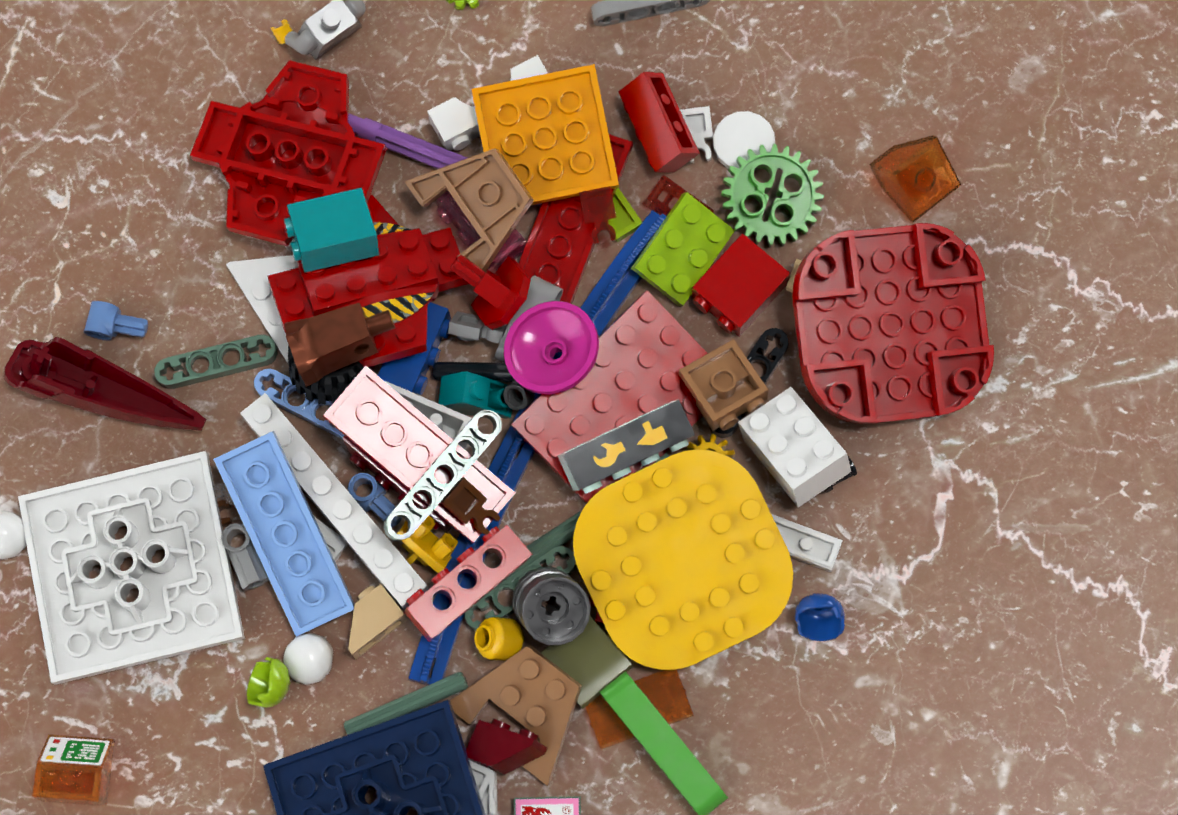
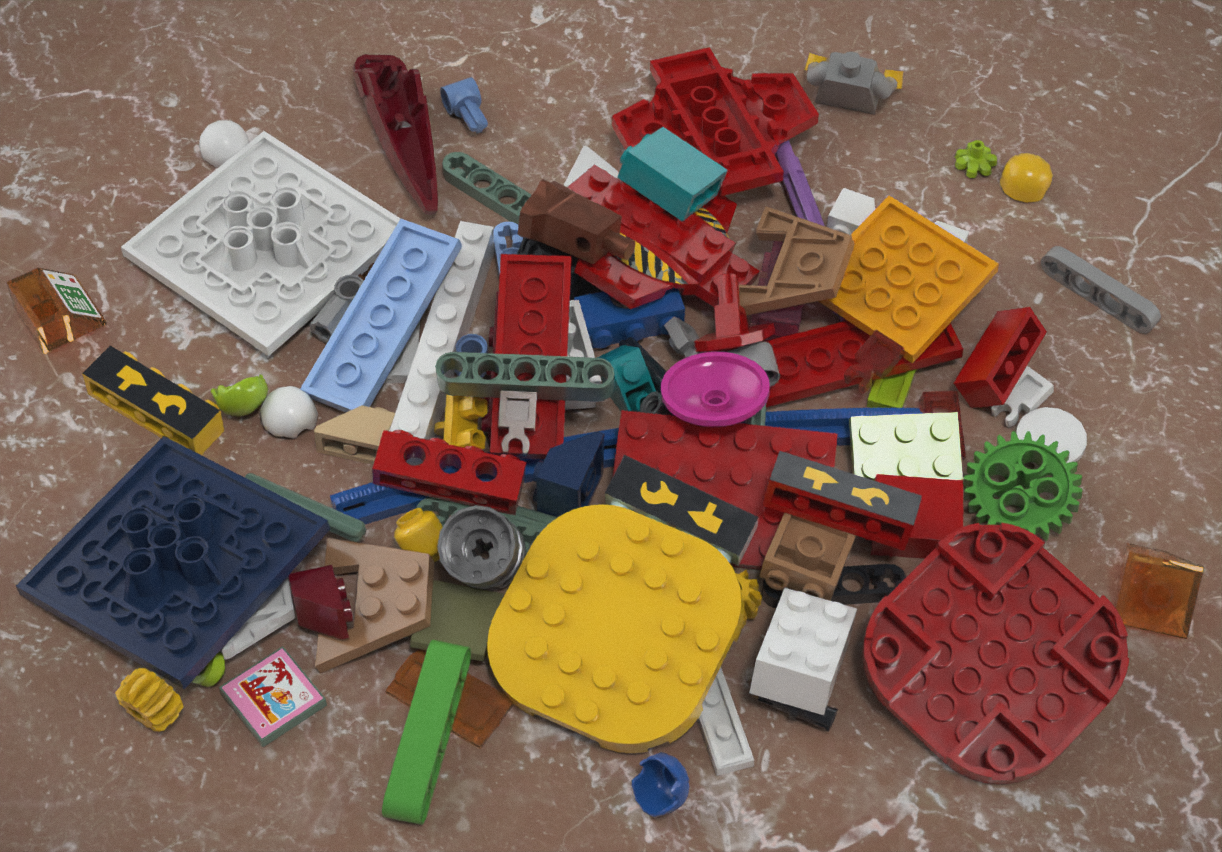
camera: 45 degrees right, 20 degrees down
none -> brick [82,346,224,455]
none -> dark blue slope [532,431,604,517]
none -> brick [762,451,922,551]

